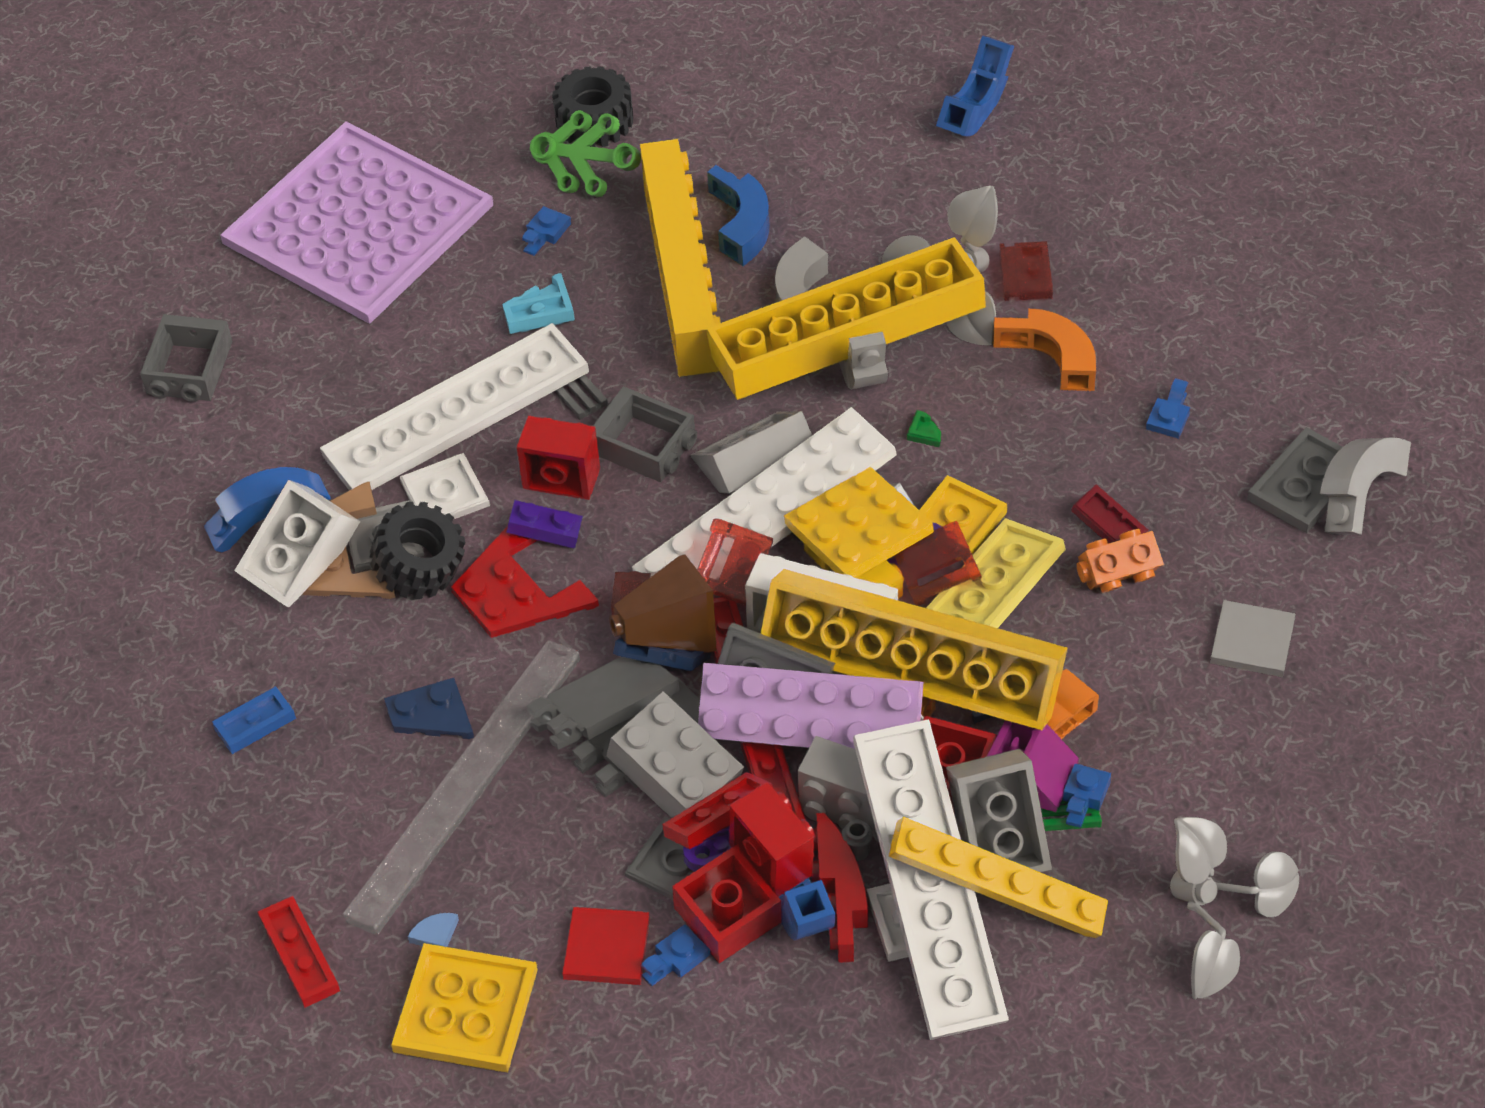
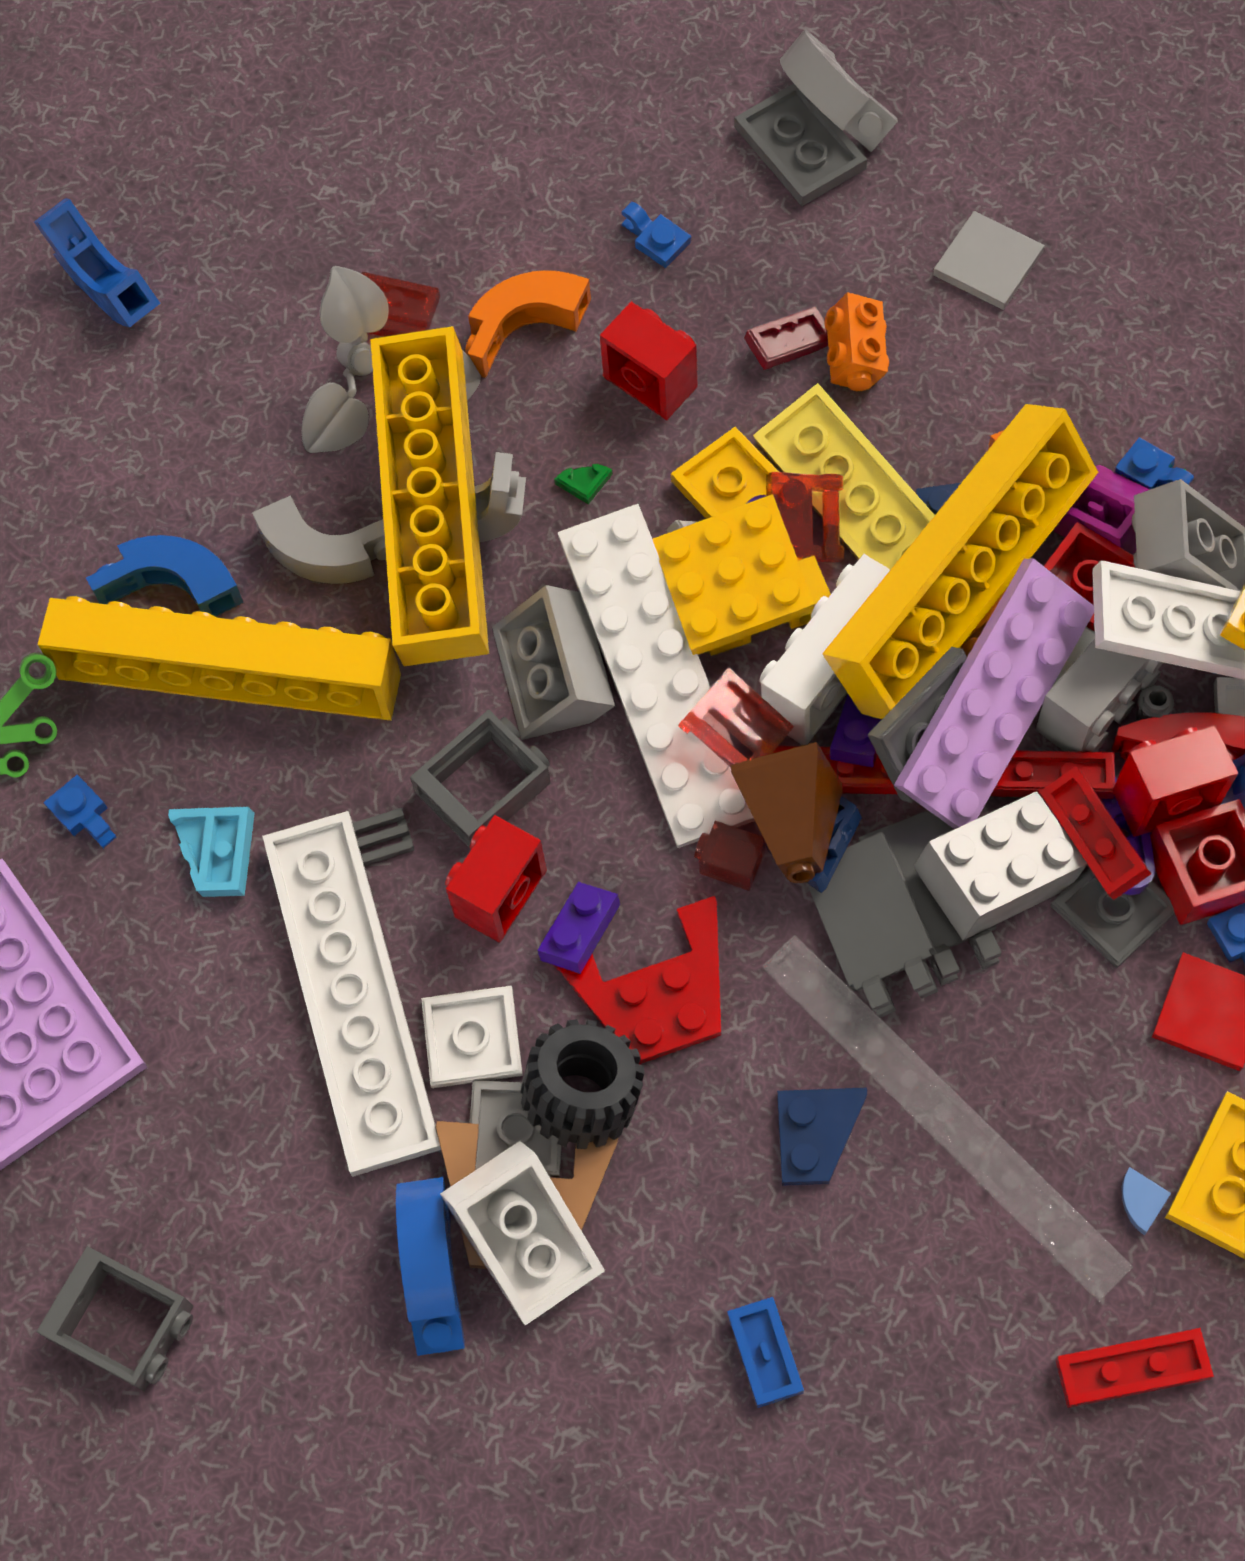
camera: 70 degrees left, 15 degrees up
none -> red brick [600,301,698,420]

